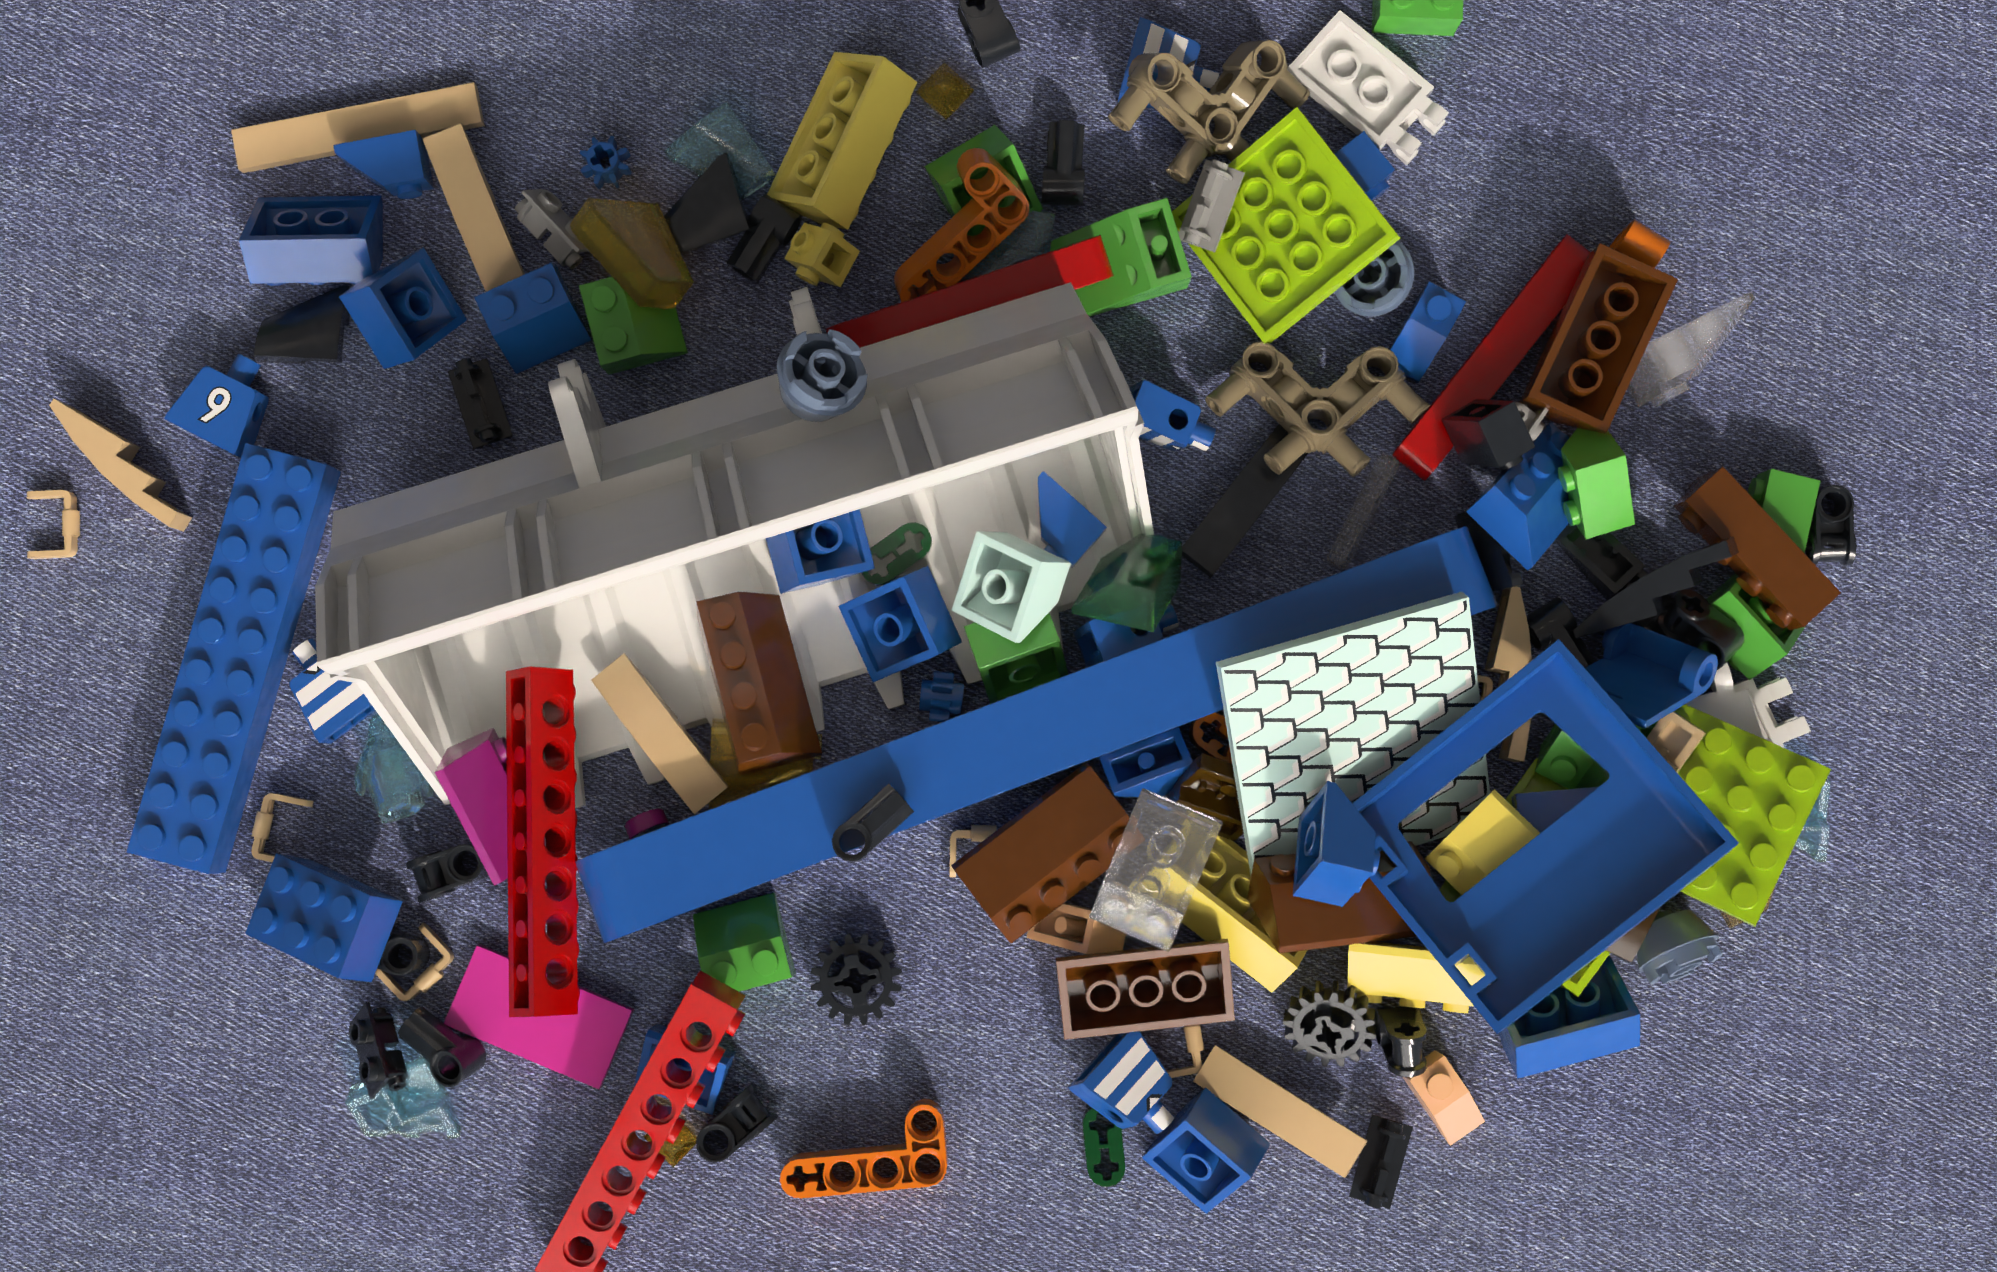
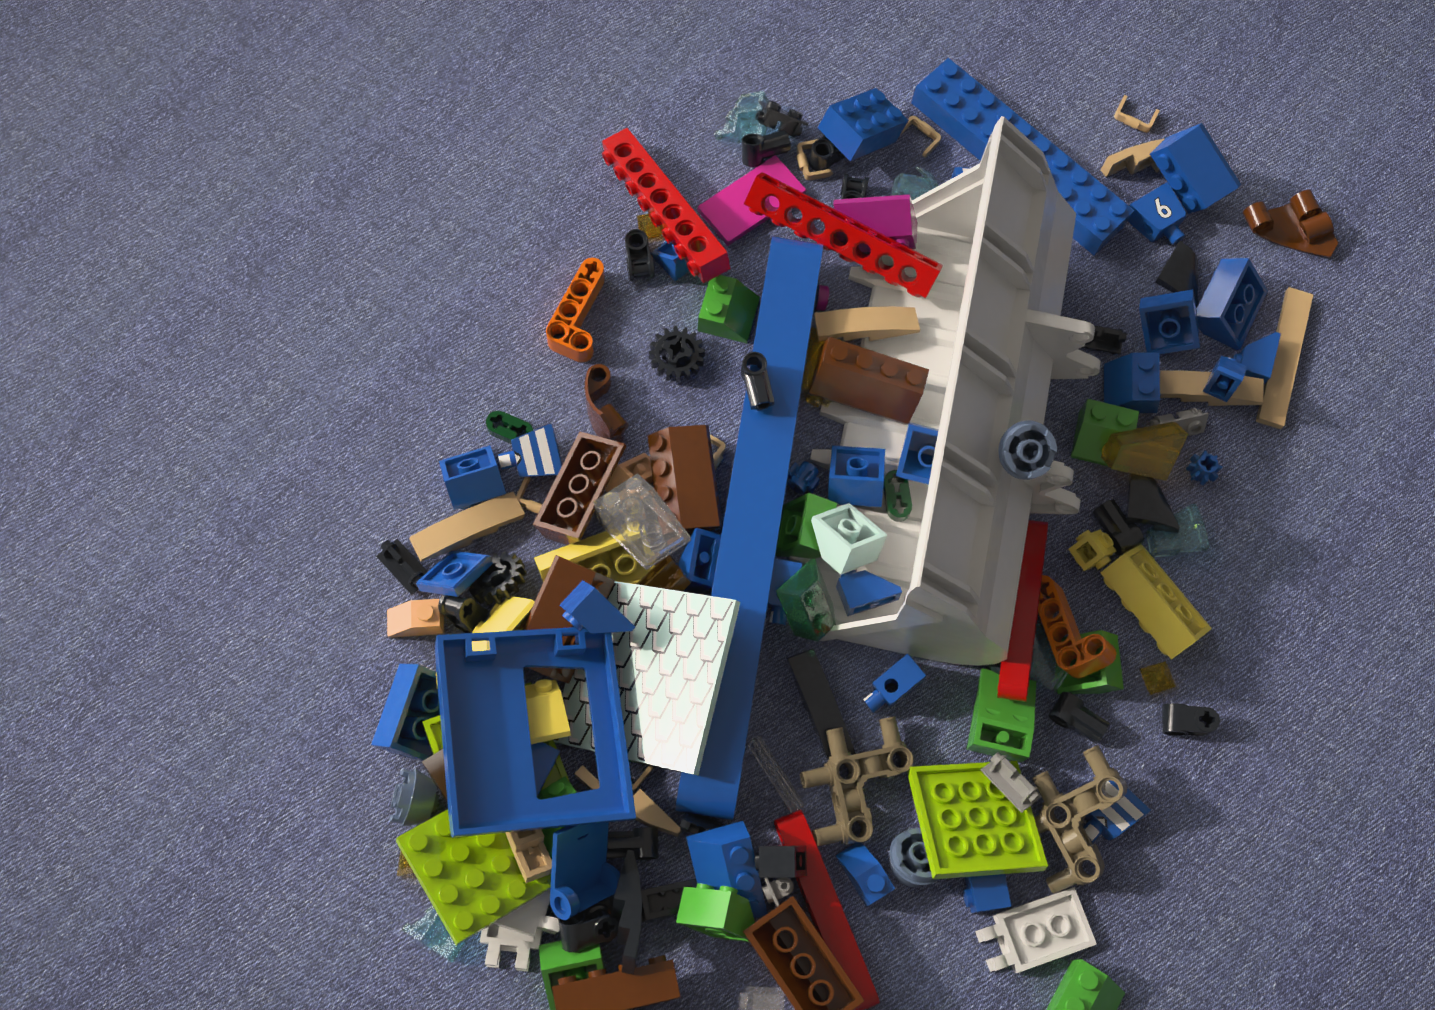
camera: 115 degrees right, 15 degrees down
none -> blue tile [416,551,493,597]
none -> reddish brown panel [585,364,629,443]
none -> blue slope [1150,123,1241,214]
none -> blue slope [1202,355,1246,402]
none -> reddish brown panel [1243,189,1338,258]

